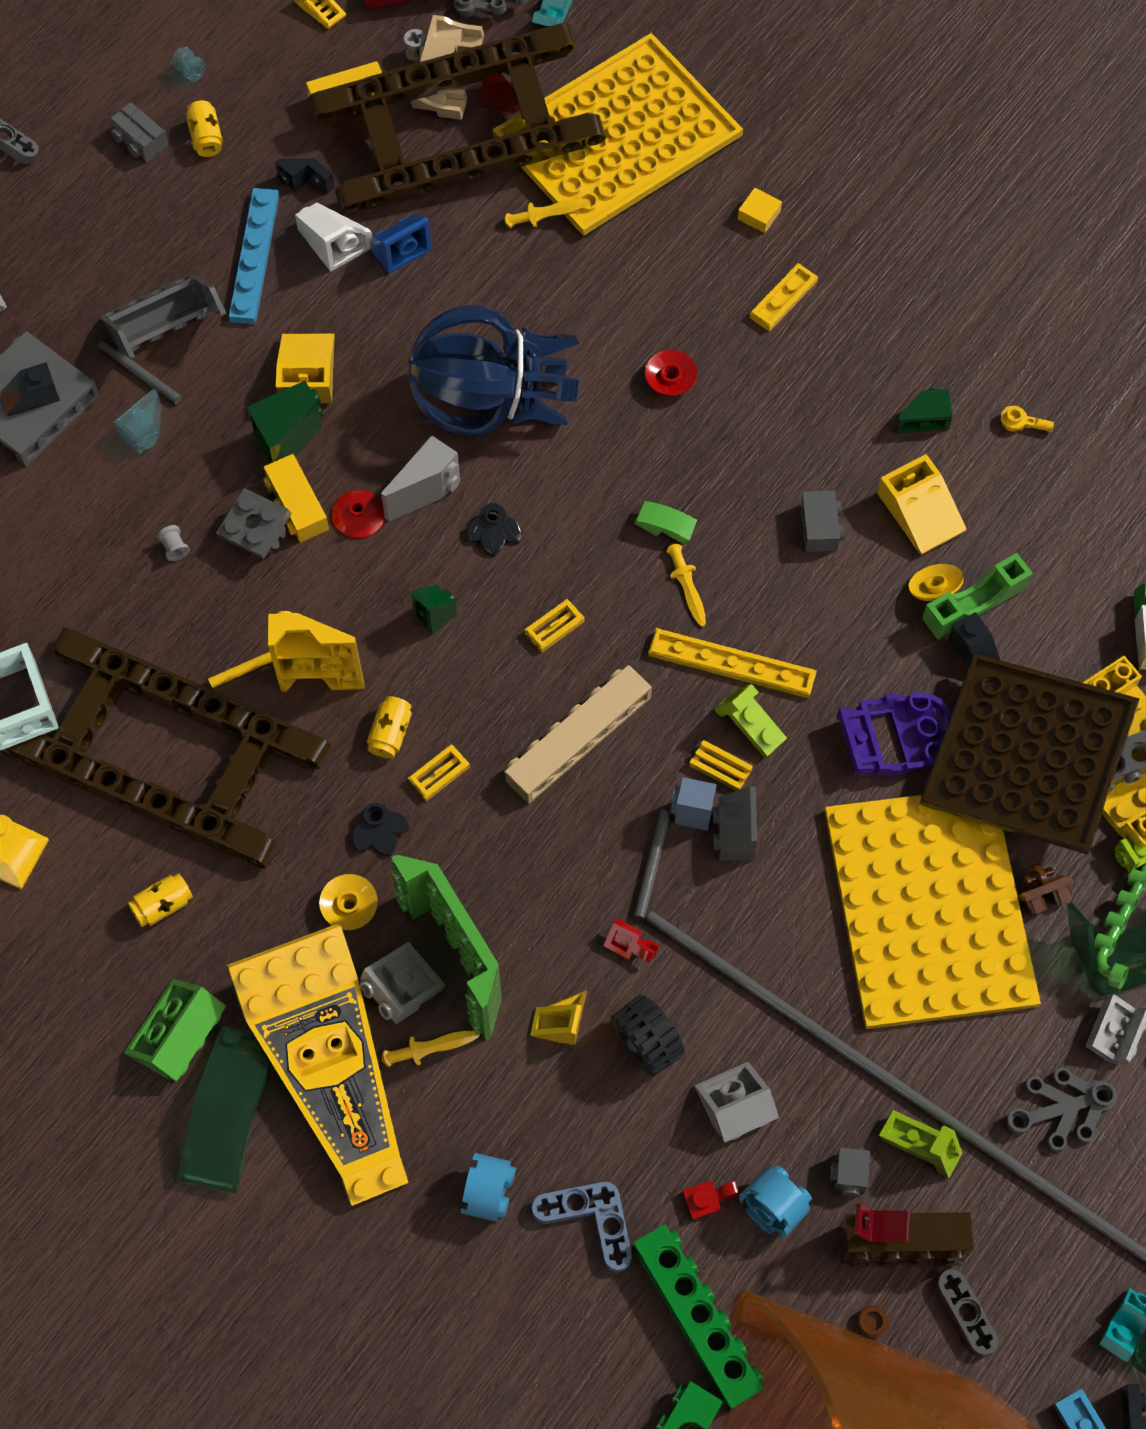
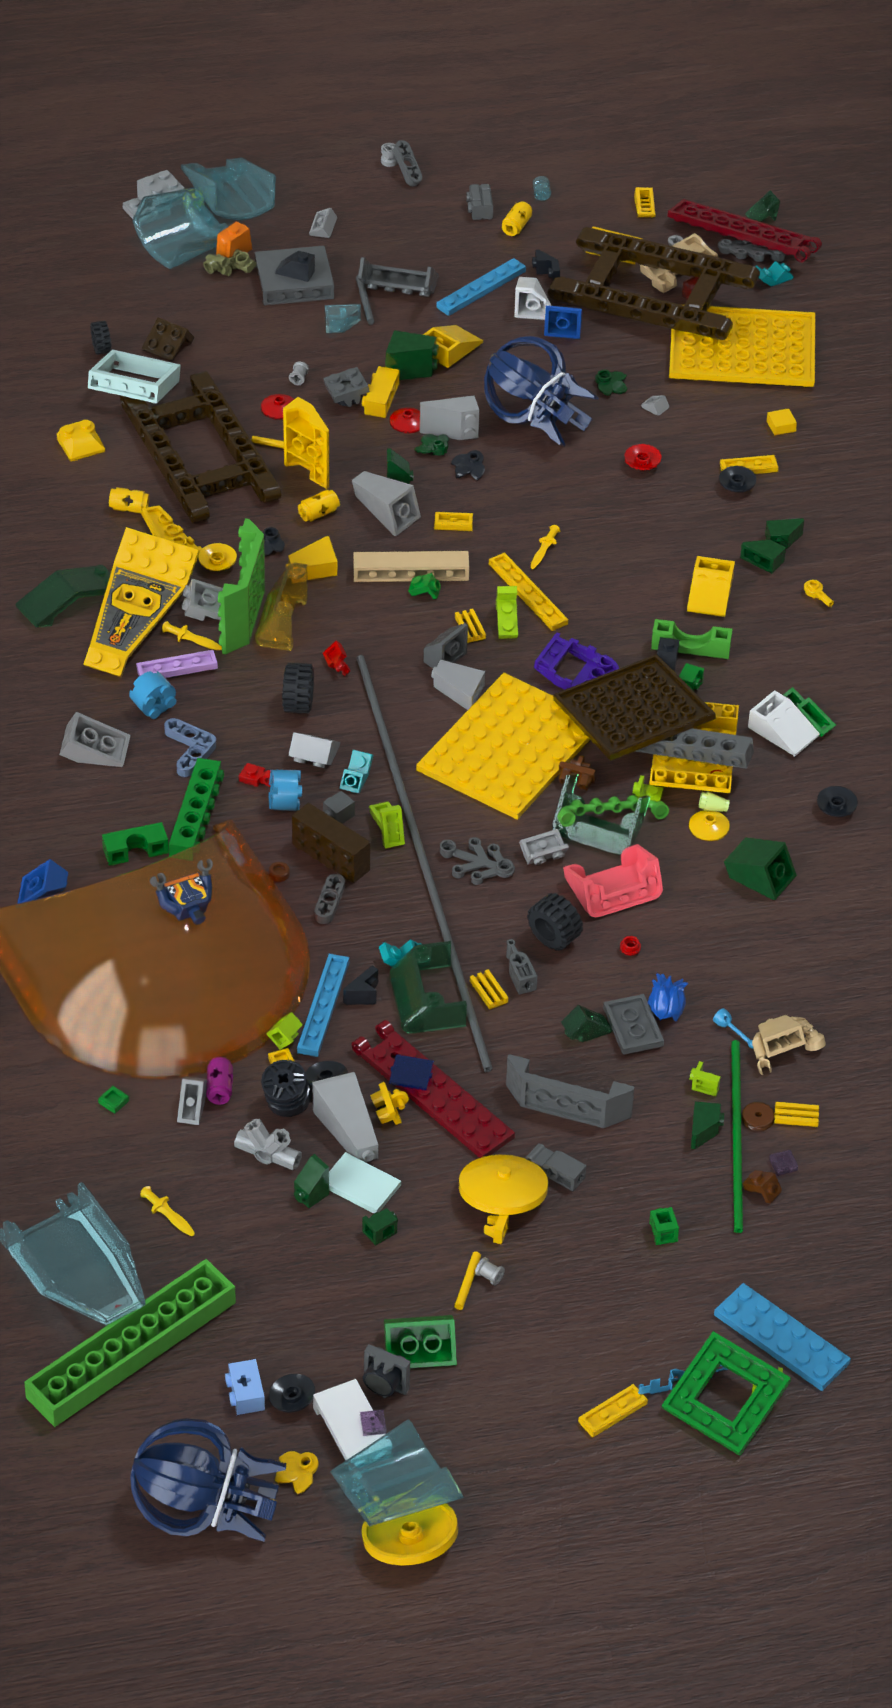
camera: 40 degrees right, 20 degrees down
bright green slope [124,979,226,1081] -> none
yellow tile [408,744,470,801] -> none
yellow sword [504,199,589,228] -> none
yellow slope [530,990,587,1045] -> none
dark grey bar [633,810,671,920] -> none
bright green slope [634,501,697,545] -> none
sand blue brick [670,777,717,831] -> none
dark grey brick [800,490,844,552] -> none
dark red bracket [854,1203,910,1243] -> none
yellow dish [909,564,964,601] -> none
none -> light grey slope [59,712,130,767]
none -> lavender plate [136,650,218,678]
none -> yellow wing [141,505,202,551]
none -> clear yellow windscreen [255,563,308,651]
none -> red dish [261,394,294,419]
none -> yellow slope [285,536,337,582]
none -> teal slope [340,750,374,793]
none -> light grey slope [352,471,421,536]
none -> green bracket [408,573,441,599]
none -> dark green plate [414,434,449,456]
none -> light grey slope [431,660,485,710]
none -> dark green plate [595,370,627,395]
none -> light grey slope [641,395,669,416]
none -> green brick [679,663,704,691]
none -> black dish [719,466,756,492]
none -> dark green slope [765,518,804,549]

